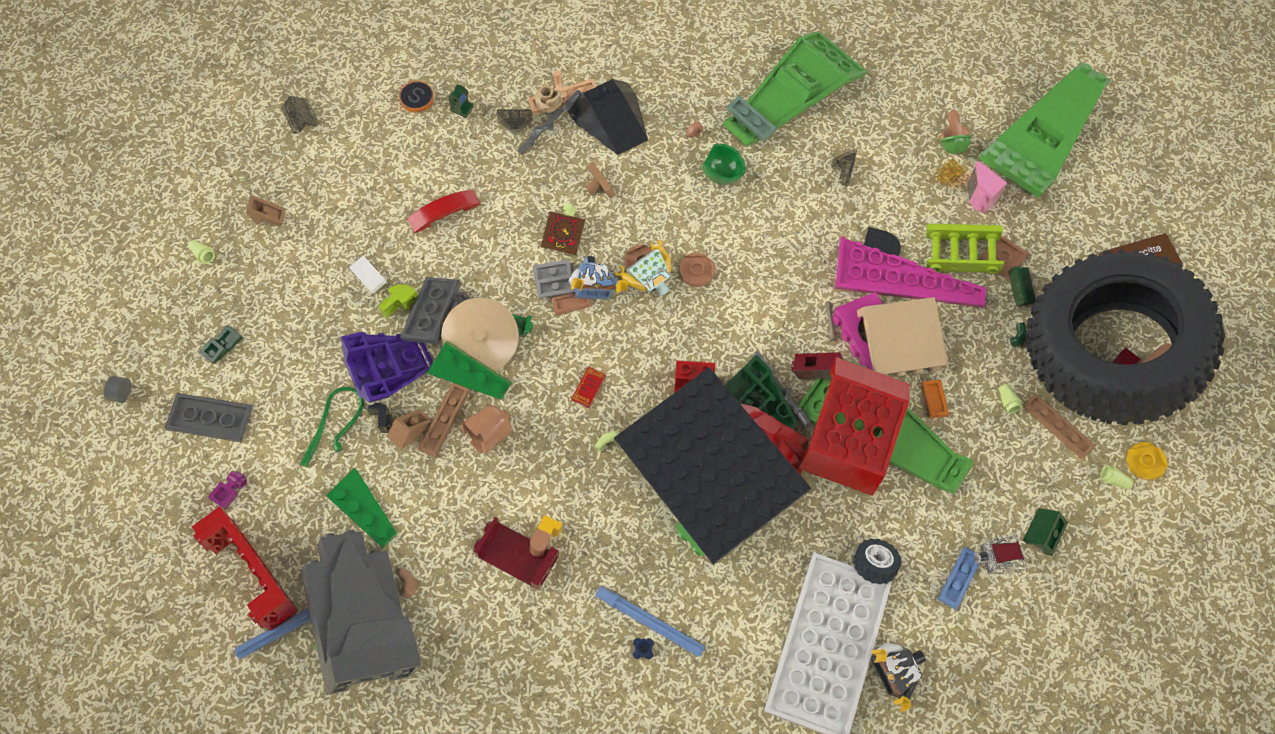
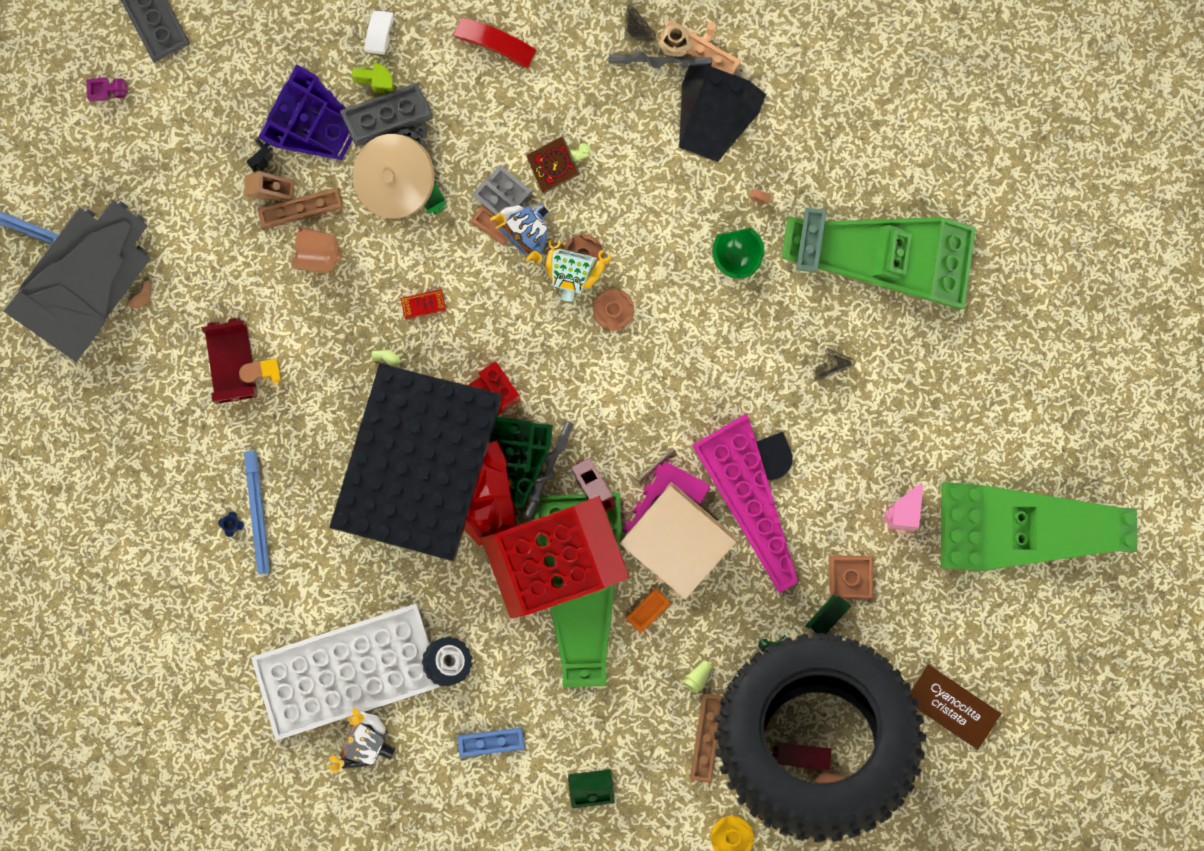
camera: 55 degrees right, 15 degrees up
red plate [191,506,299,631] -> none
green piece [300,387,364,468] -> none
green wing [326,468,397,549] -> none
green wing [427,341,512,400] -> none
medium nougat tile [585,162,616,198] -> none
lime fence [925,223,1004,274] -> none
clear yellow bracket [936,158,966,186] -> none
piece [940,109,971,154] -> none
torso [974,532,1028,575] -> none
yellowish green cone [1100,465,1133,490] -> none

